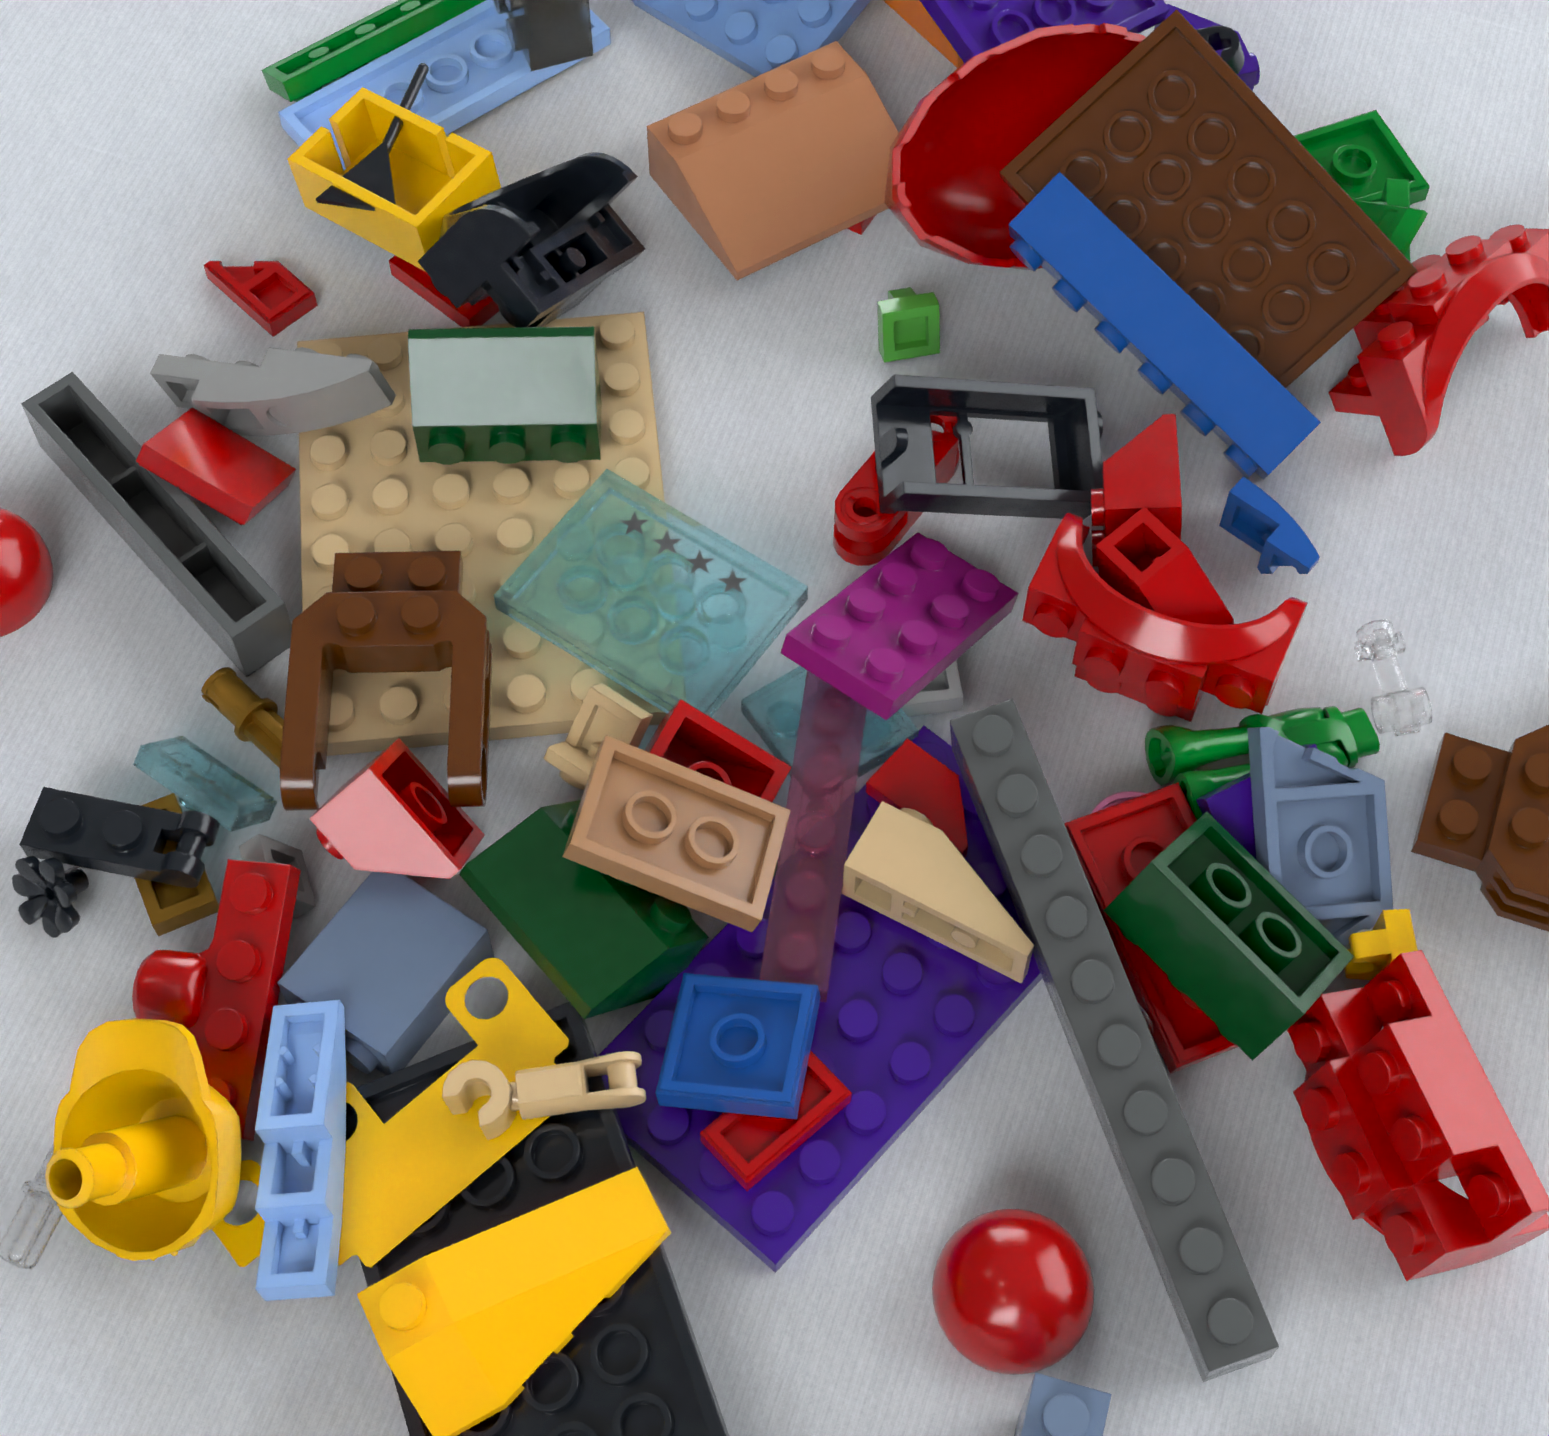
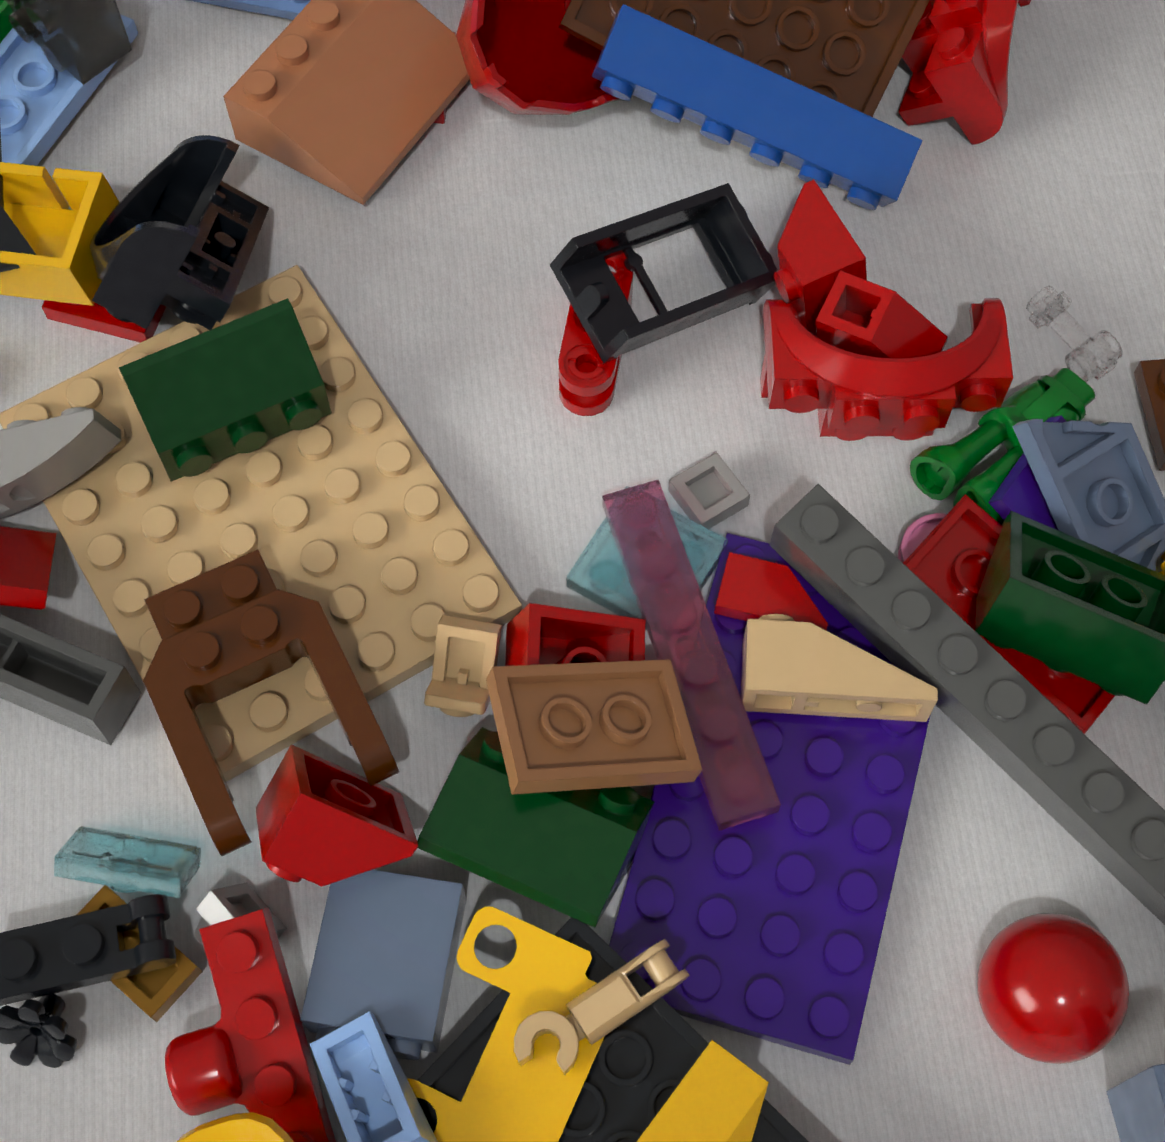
camera: 25 degrees left, 5 degrees up
pearl gold axle [201,667,284,768] -> none
clear light blue plate [494,469,808,718] -> none
blue tile [655,973,821,1120] -> none
red tile [700,1050,852,1191] -> none
magenta plate [780,532,1019,721] -> none
bright green tile [877,287,940,362] -> none
blue slope [1219,476,1320,574] -> none

